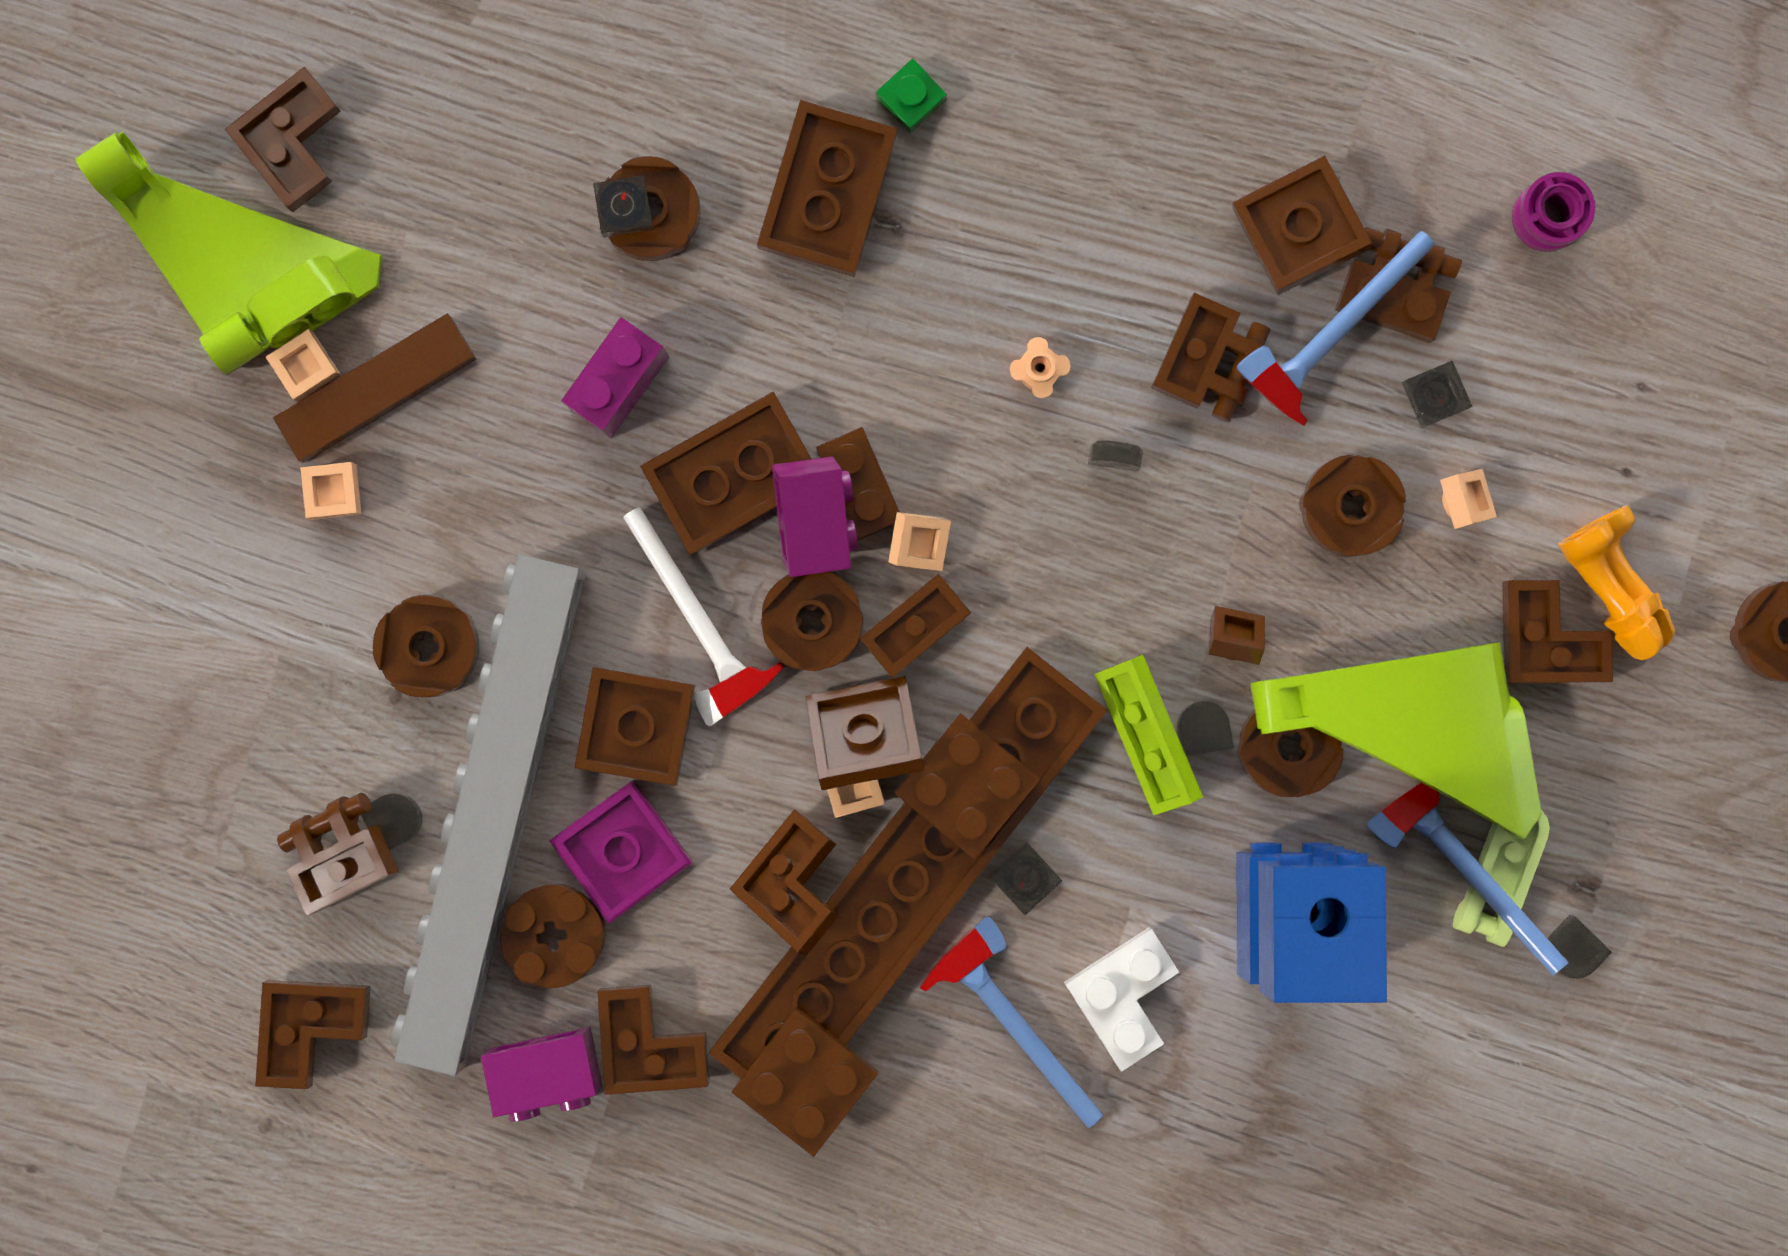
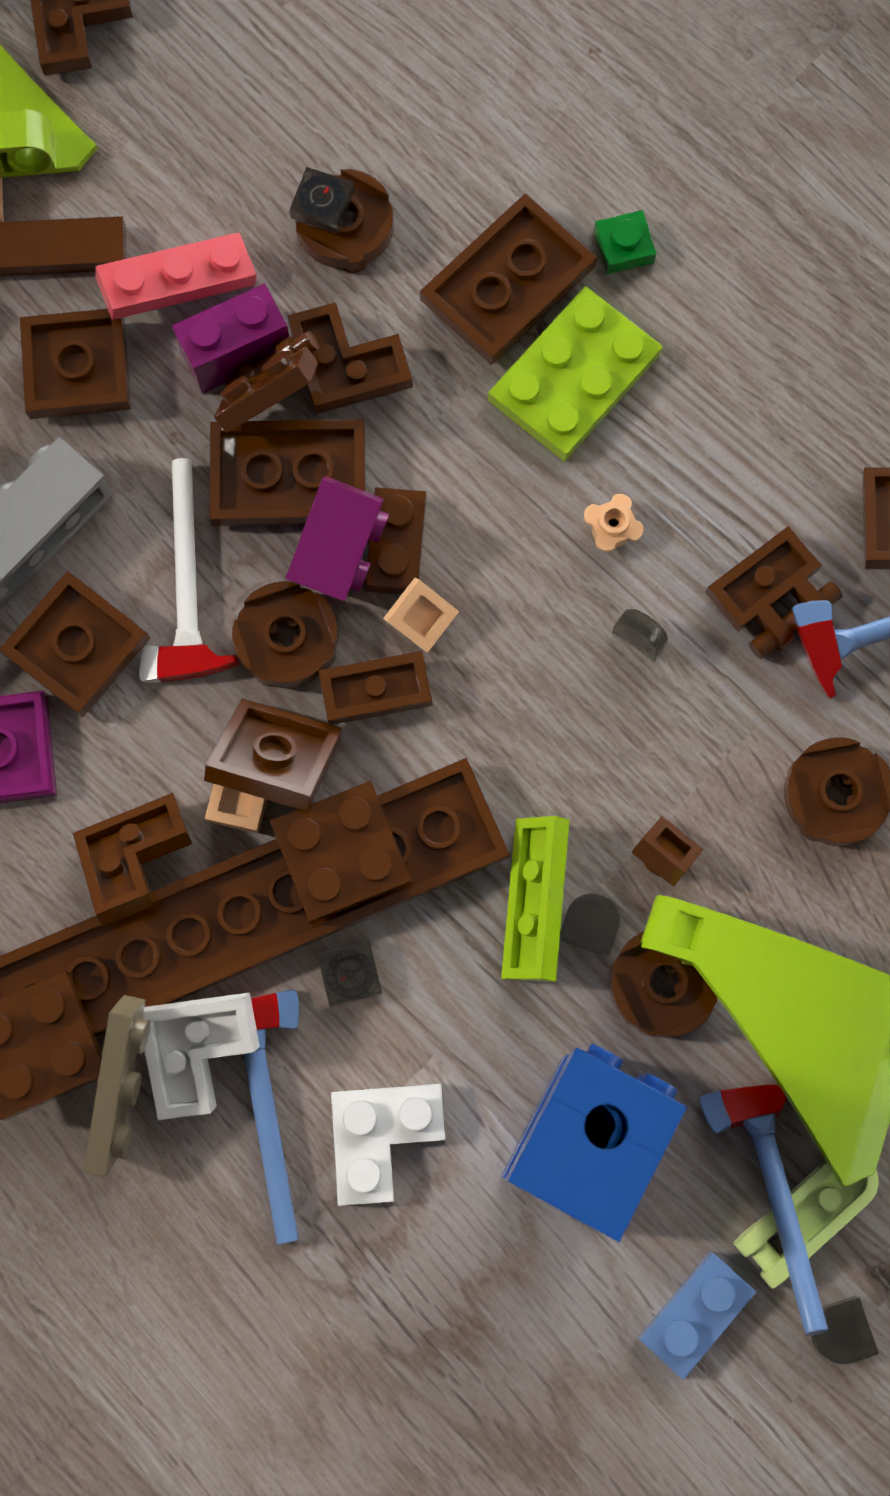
camera: 30 degrees right, 10 degrees down
none -> reddish brown plate [20,309,131,419]
none -> dark tan plate [83,995,150,1177]
none -> coral plate [95,232,257,320]
none -> white plate [143,992,260,1120]
none -> reddish brown plate [214,331,319,433]
none -> reddish brown plate [287,302,413,414]
none -> lime plate [488,286,663,462]
none -> medium blue plate [638,1251,756,1380]

